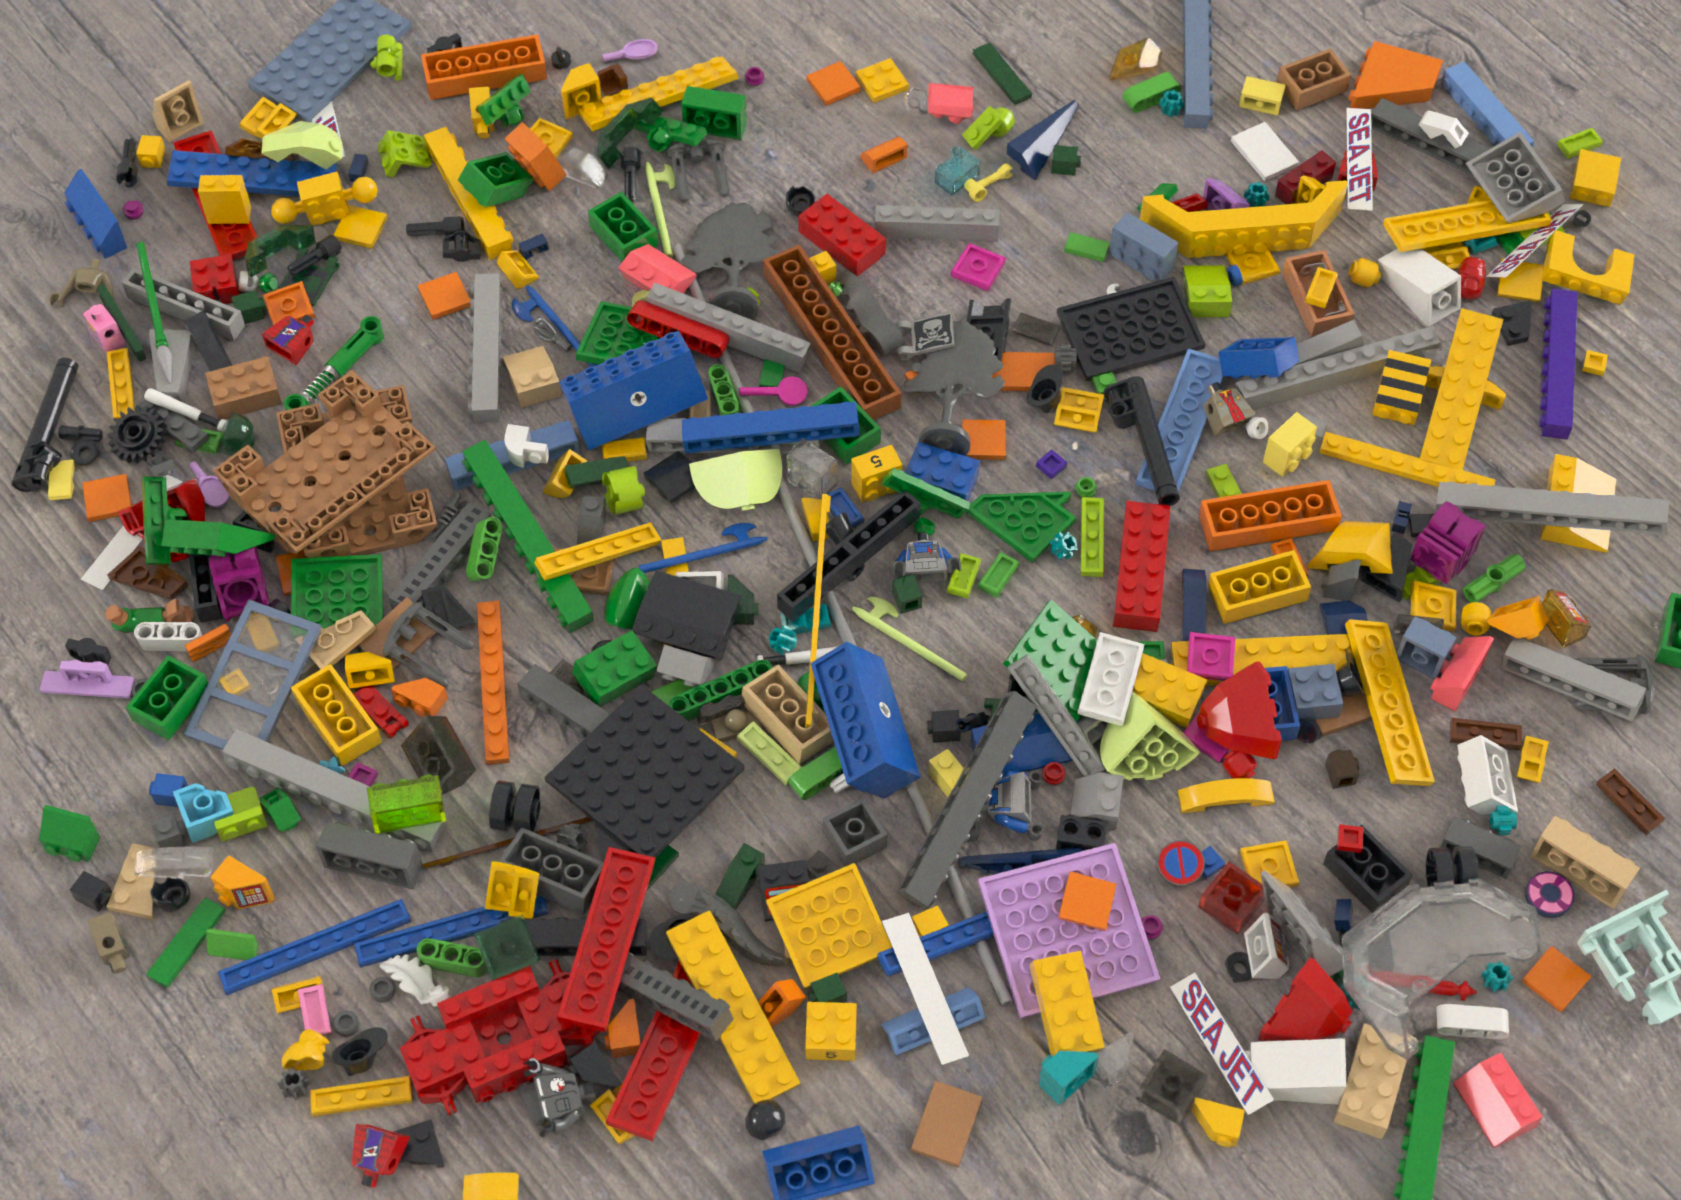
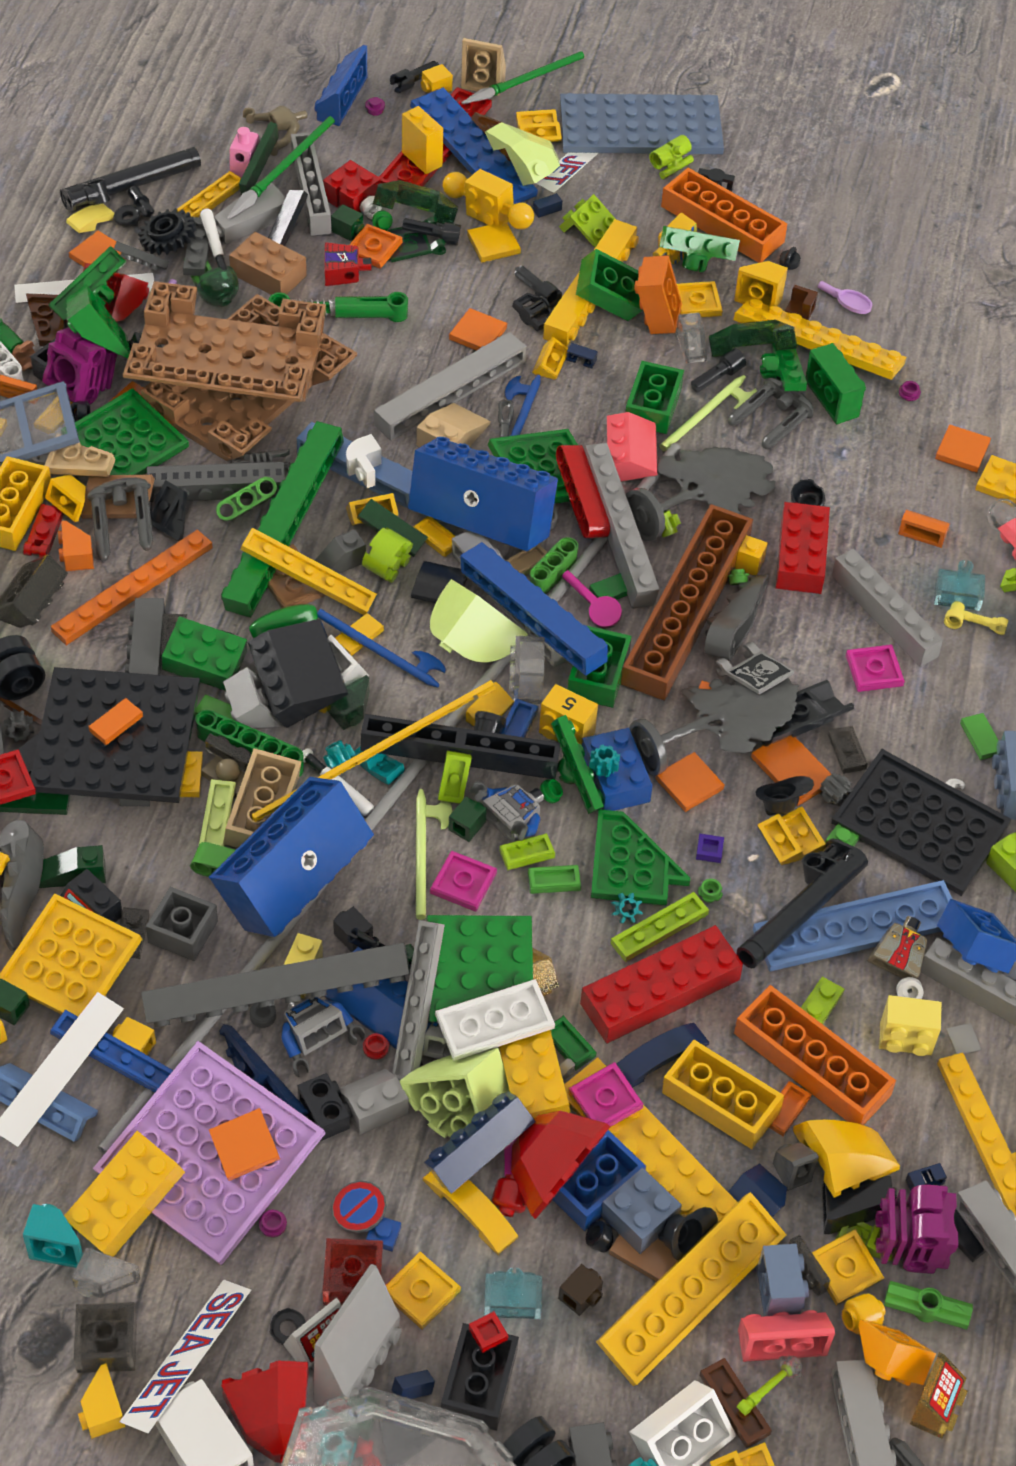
camera: 50 degrees right, 5 degrees down
none -> orange tile [89,698,143,745]
none -> brick [424,1091,536,1194]
none -> dark pink tile [430,851,497,912]
none -> lime plate [438,751,472,803]
none -> green piece [461,51,584,104]
none -> clear light blue brick [484,1268,542,1319]
none -> teal gear [589,745,620,777]
none -> piece [737,1355,802,1416]

